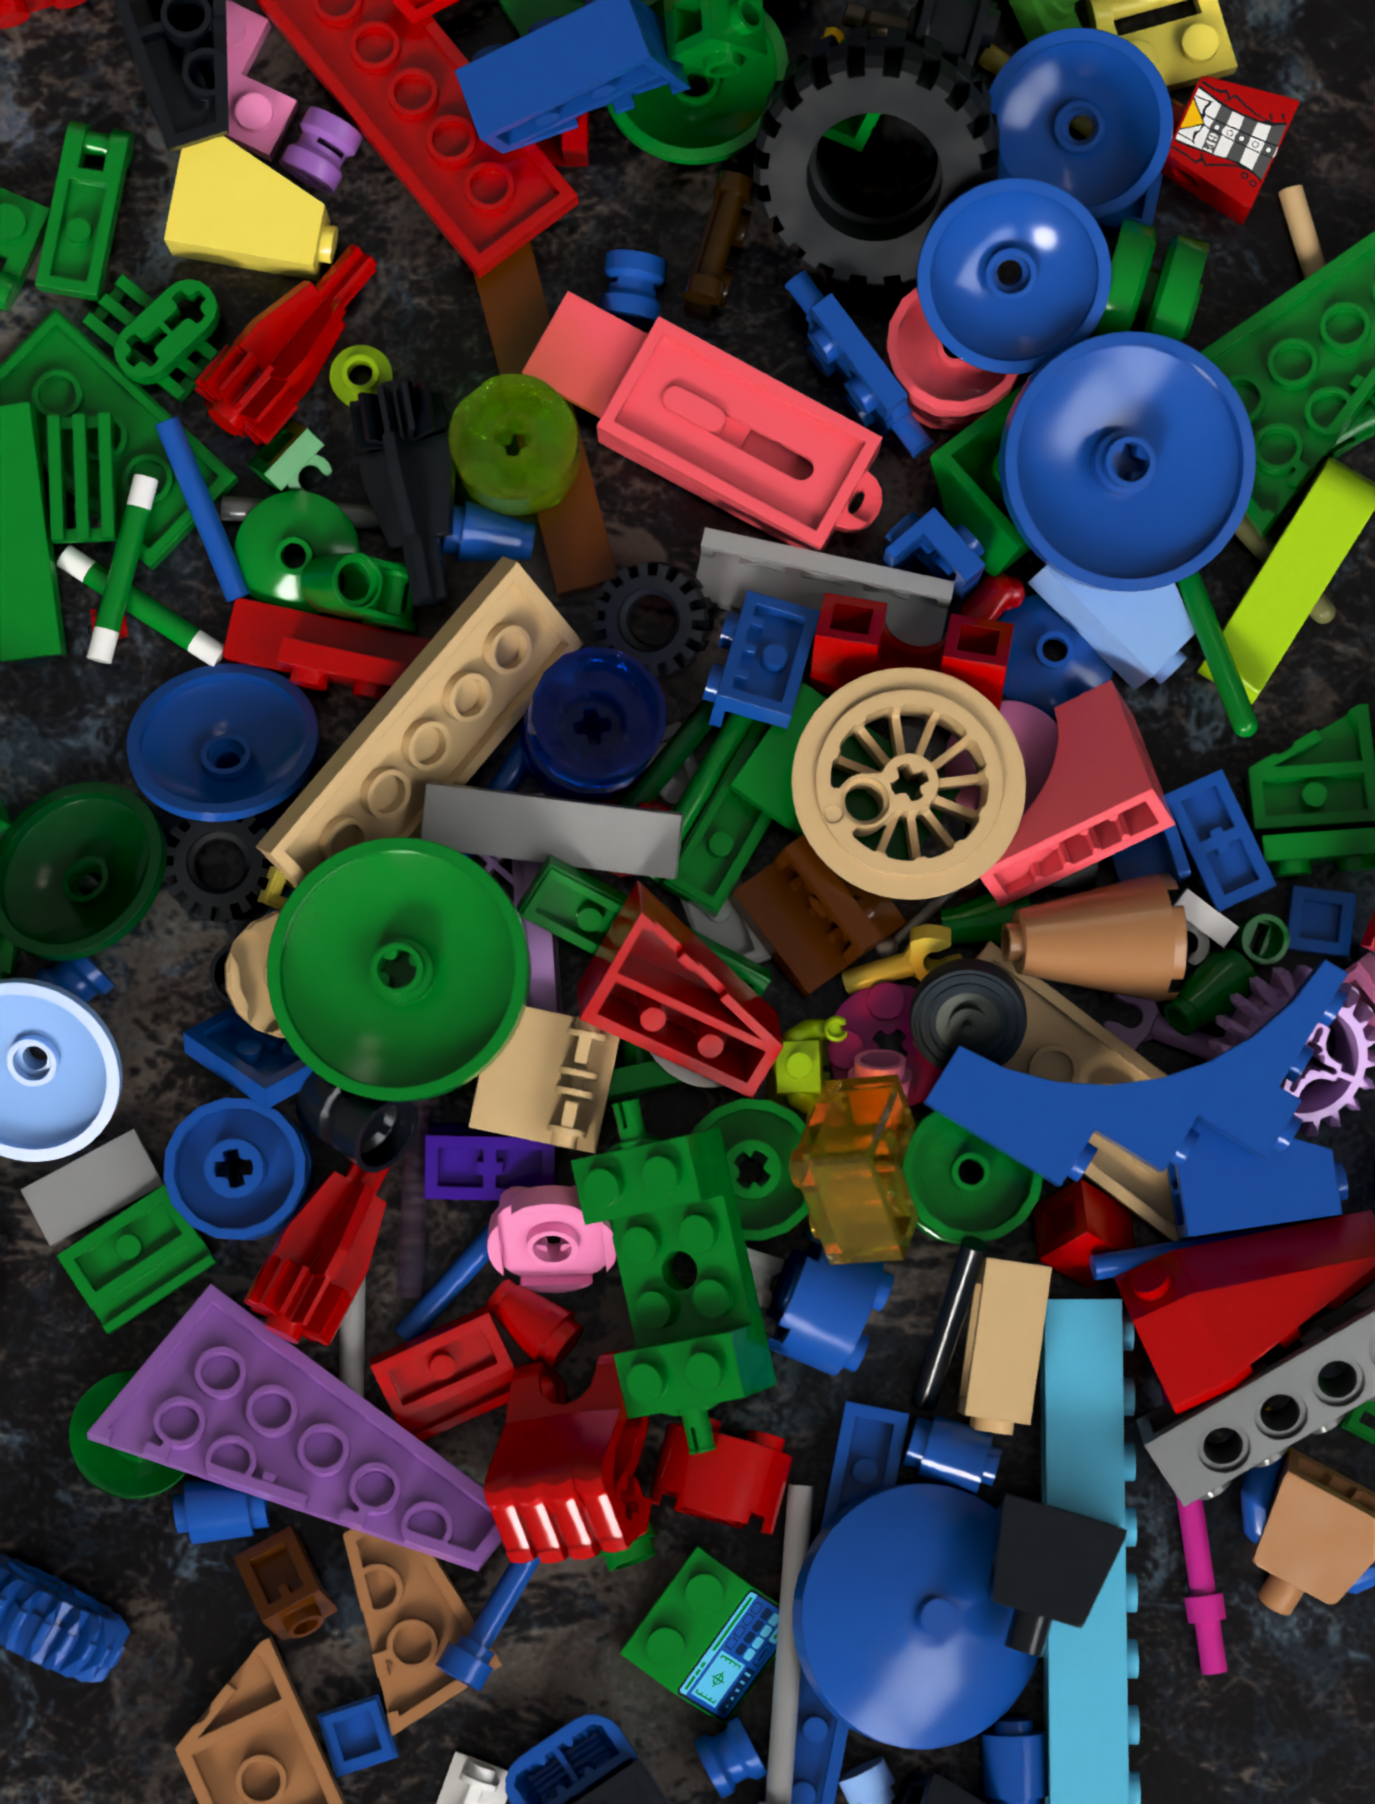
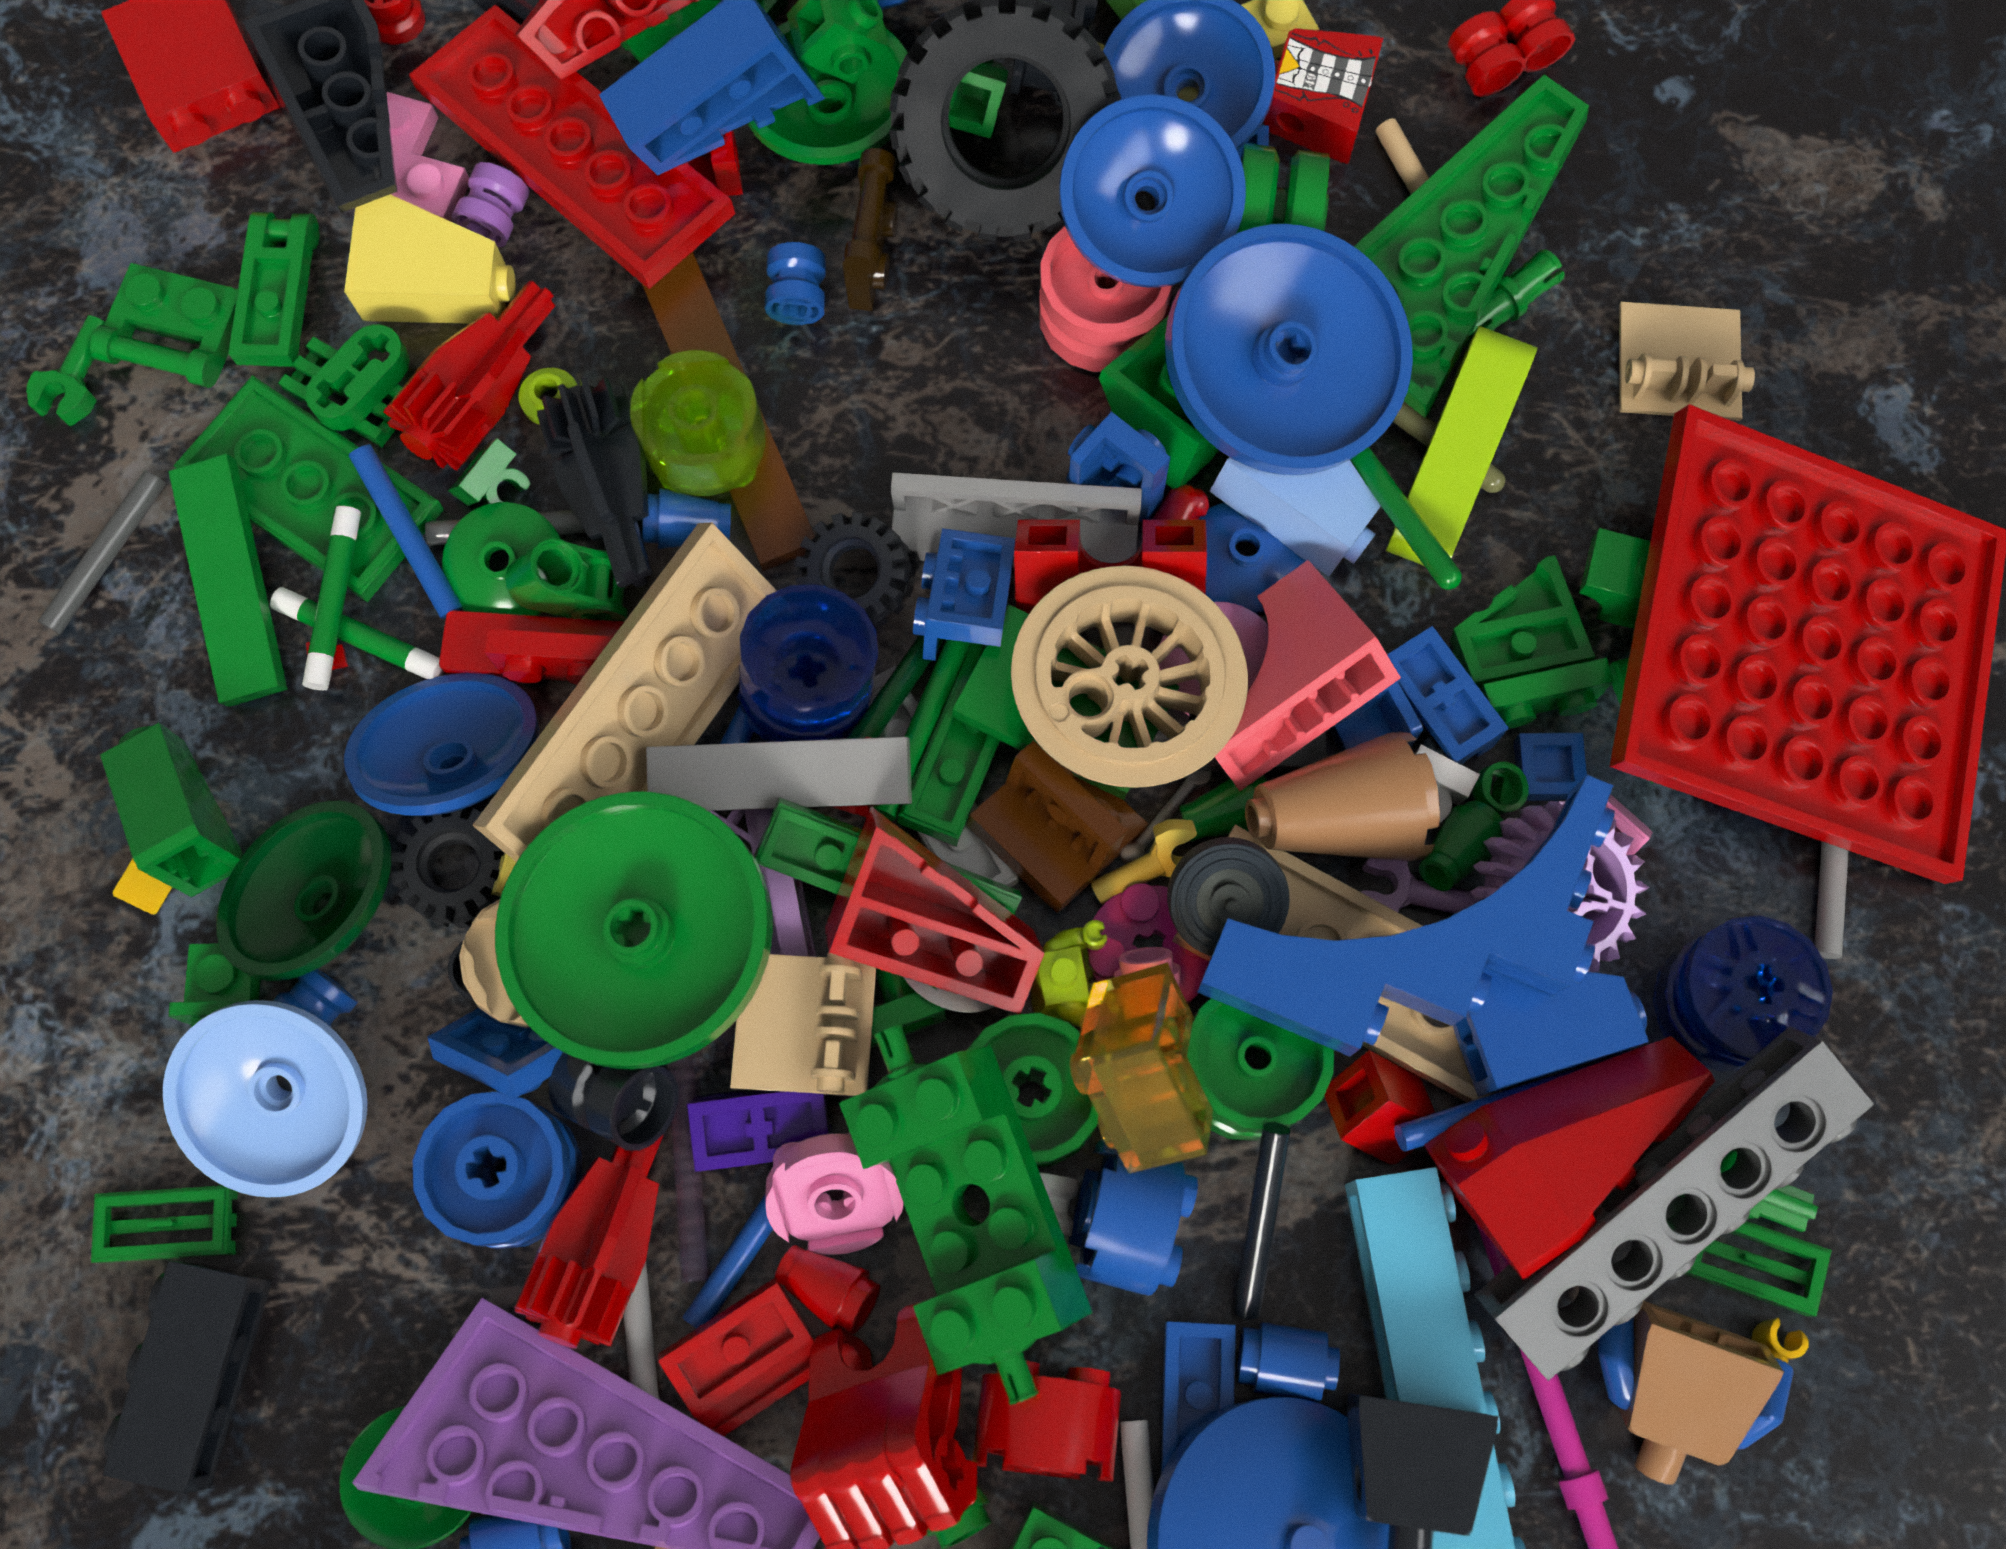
camera: 10 degrees left, 10 degrees down
light grey tile [20,1129,165,1246] -> none
green tile [47,412,118,544] -> none
green plate [57,1184,218,1334] -> none
coral piece [522,291,883,553] -> none
blue plate [785,270,934,458] -> none
tan window [956,1257,1052,1435] -> none

